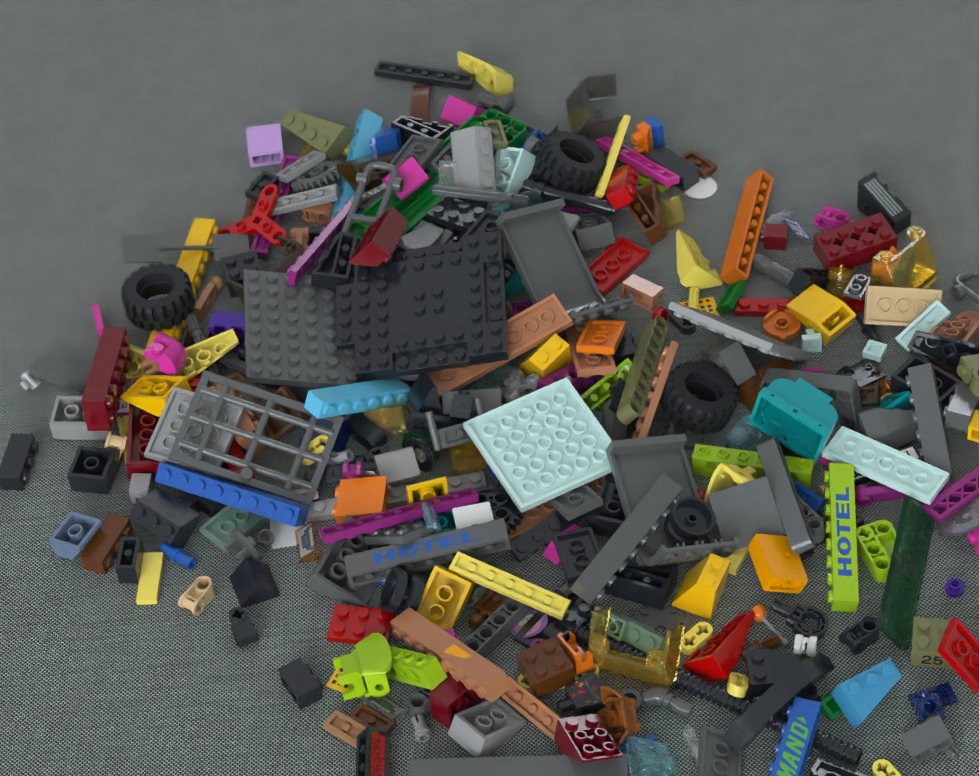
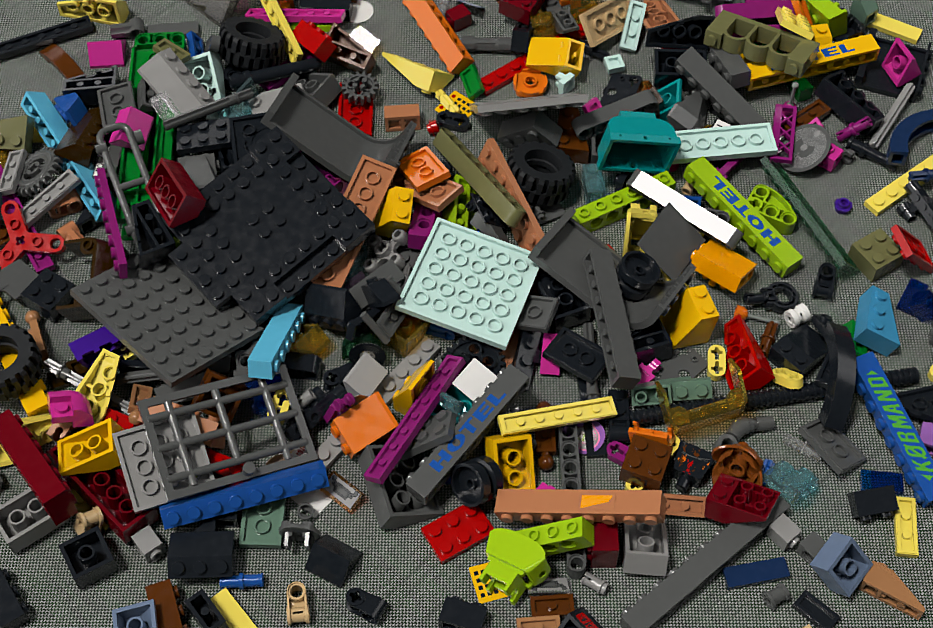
camera: 45 degrees left, 10 degrees up
none -> dark grey gear [341,71,379,105]
none -> dark pink plate [638,358,662,384]

